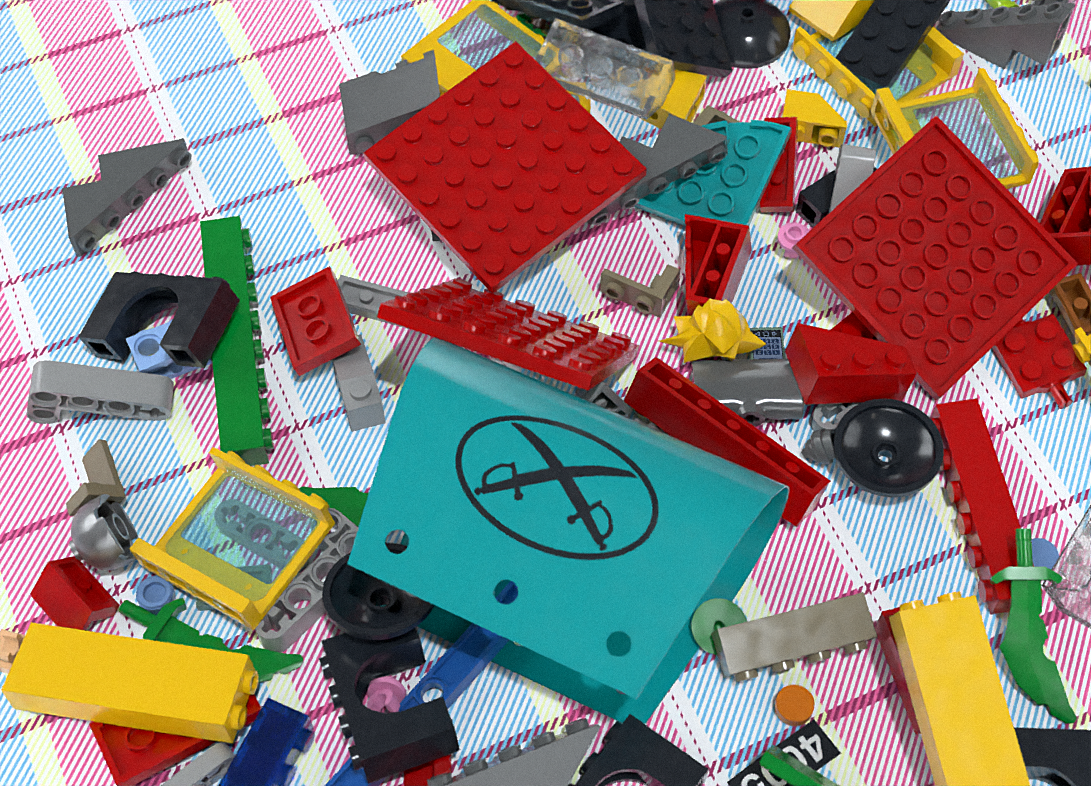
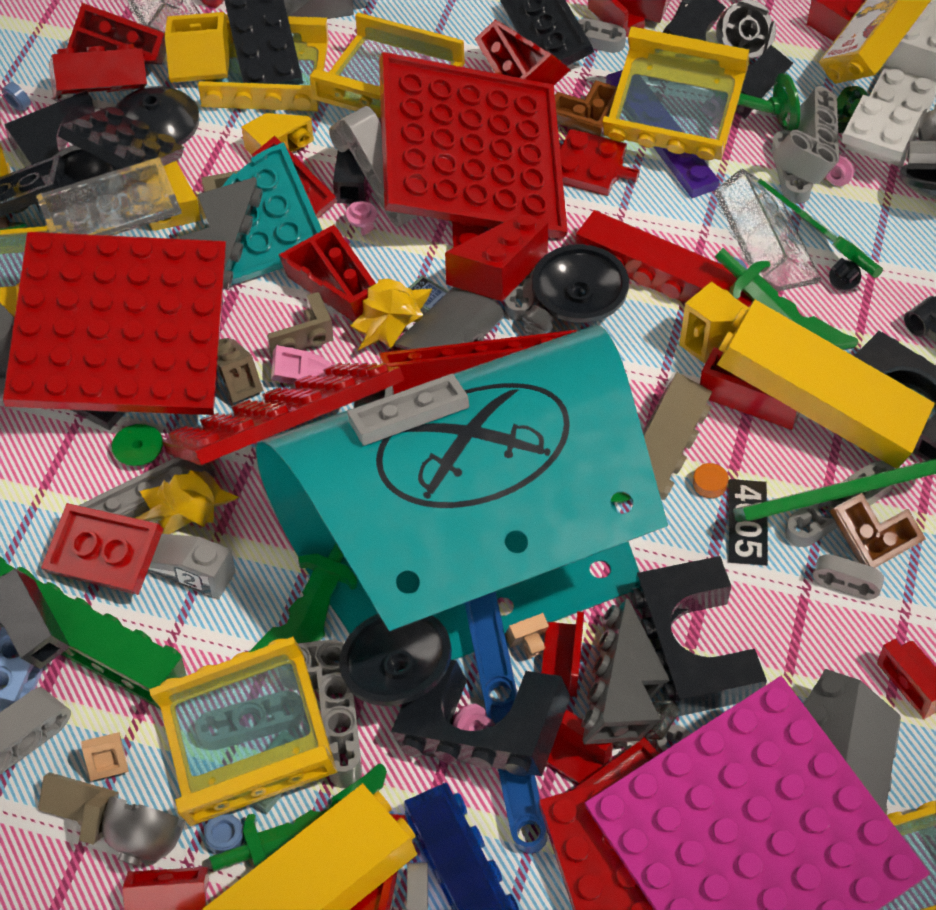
camera: 50 degrees left, 5 degrees down
none -> light nougat tile [81,732,129,781]
none -> green piece [112,424,163,466]
none -> yellow hair [136,470,240,534]
none -> dark tan bracket [217,338,264,403]
none -> bright pink plate [271,345,333,385]
none -> light grey plate [347,373,469,446]
none -> light nougat tile [505,613,549,659]
none -> red panel [541,611,584,697]
none -> yellow slope [679,282,750,363]

